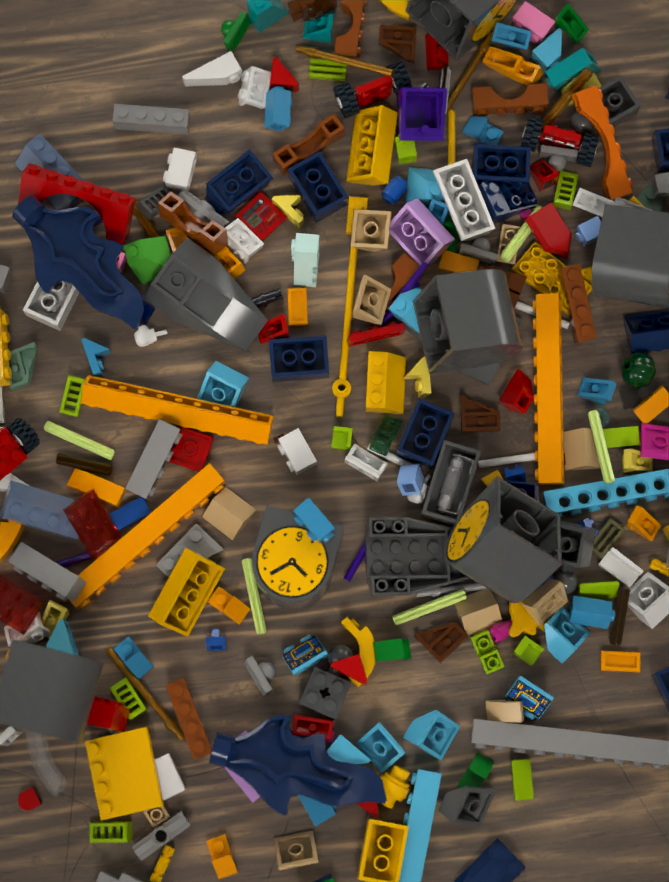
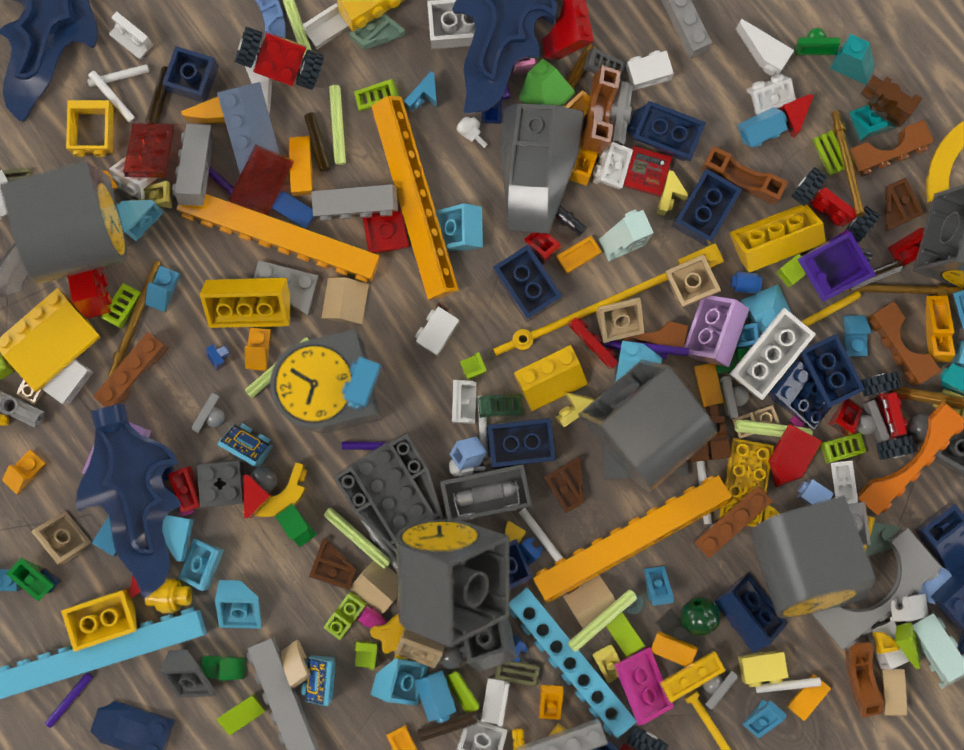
camera: 60 degrees right, 5 degrees up
red slope [499,369,534,414] -> none

